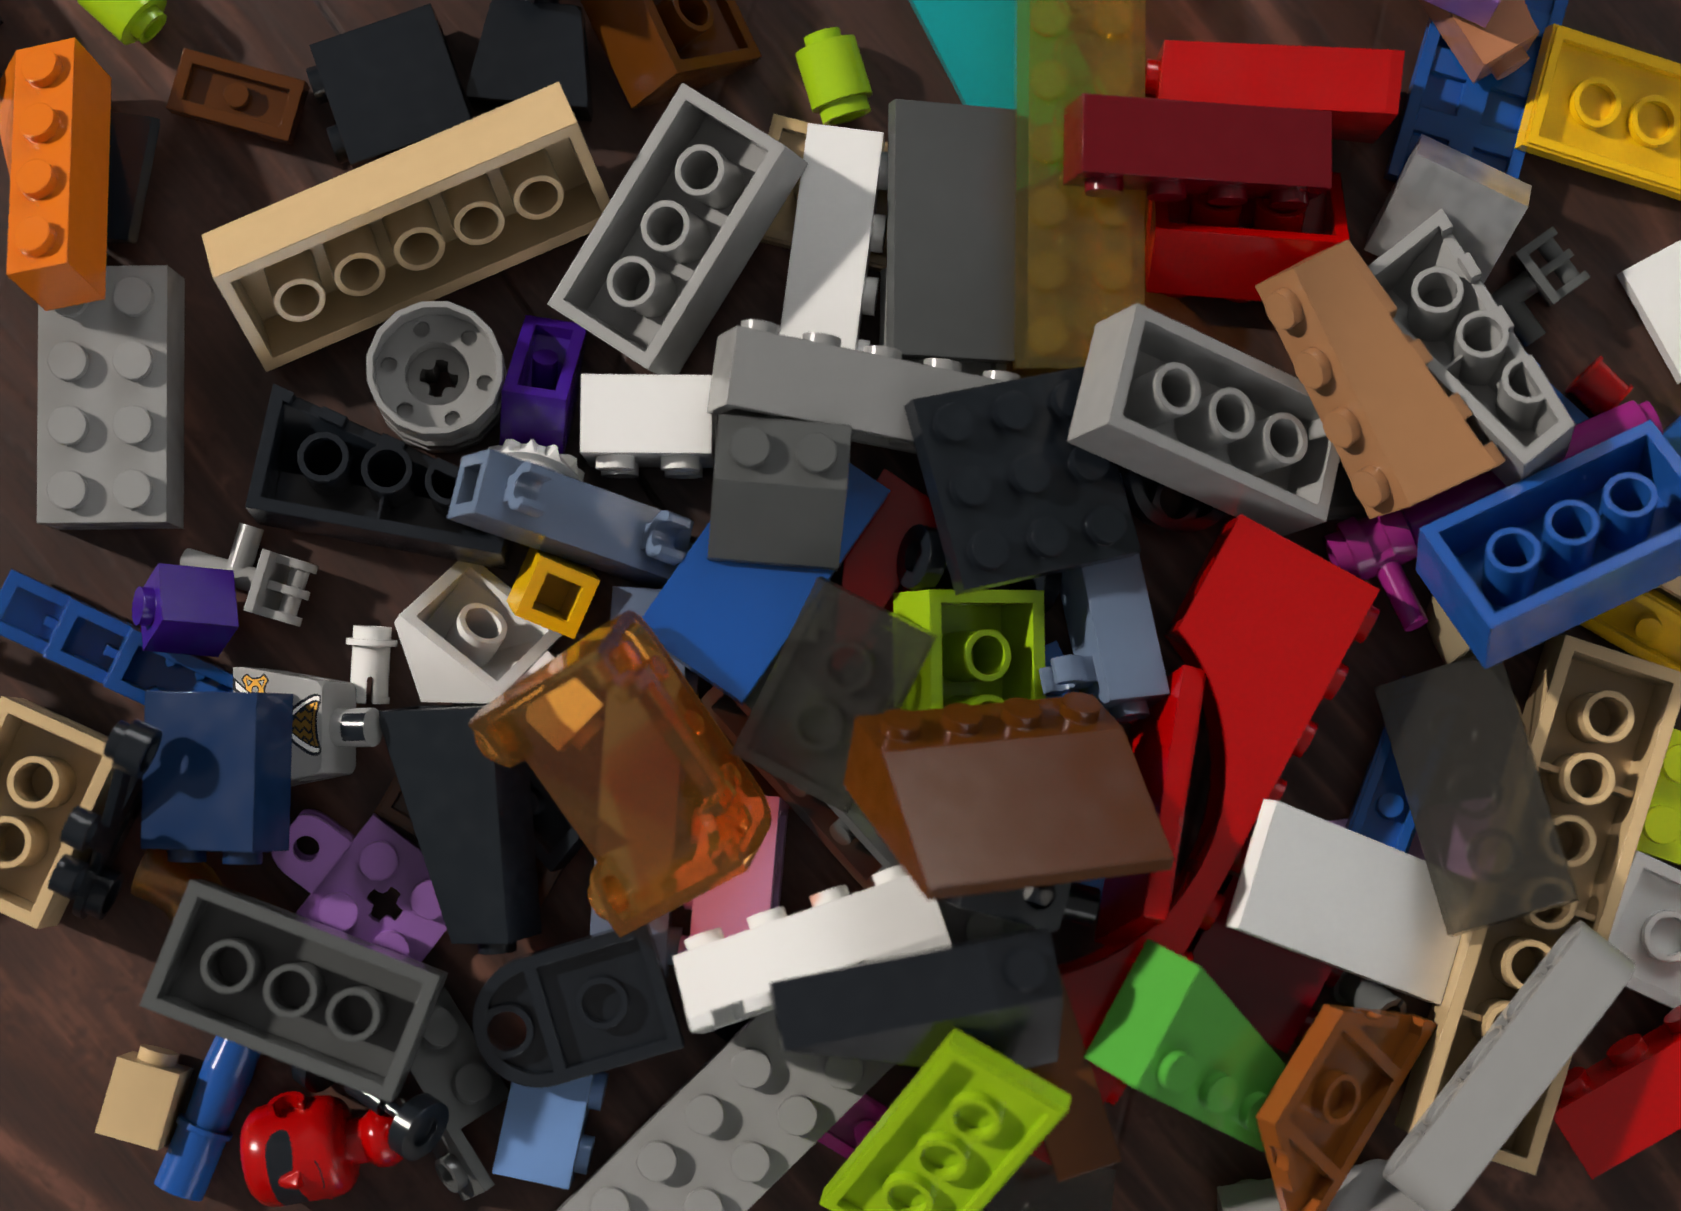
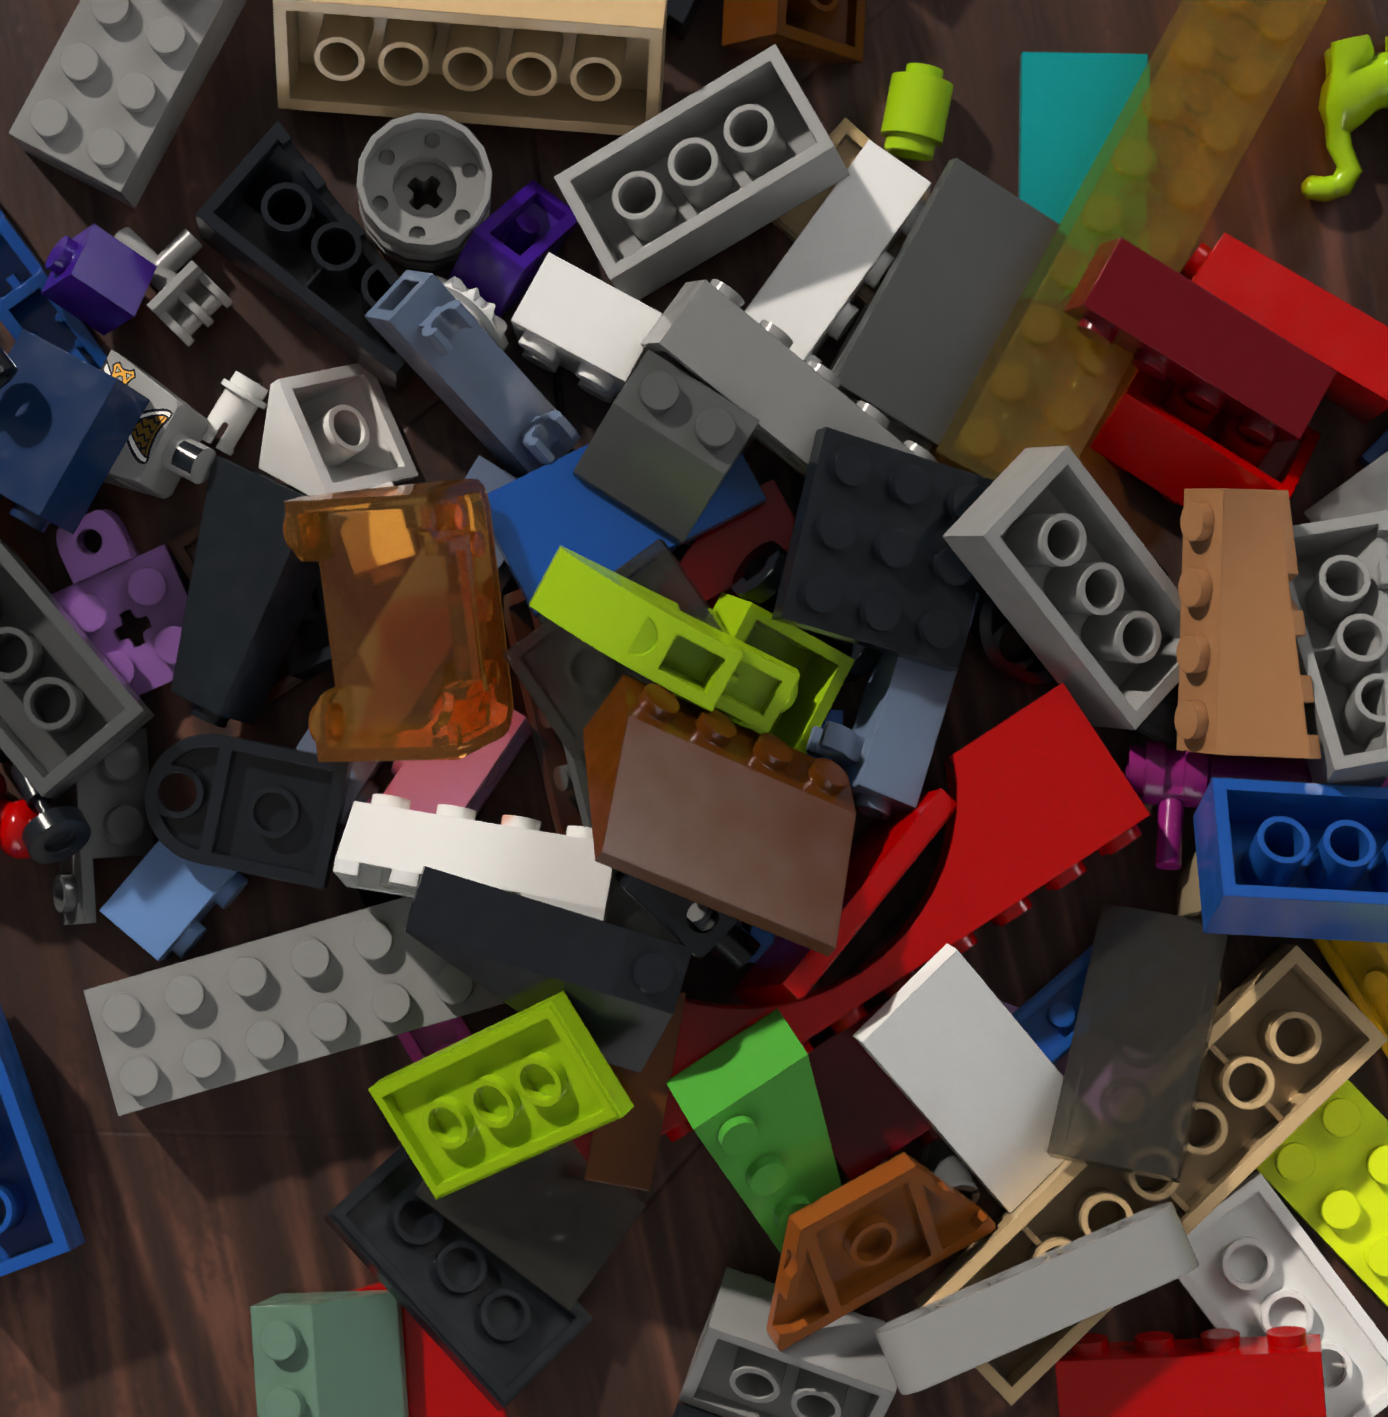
camera: 35 degrees right, 0 degrees up
yellow brick [506,547,600,639] -> none
none -> lime slope [529,545,800,733]

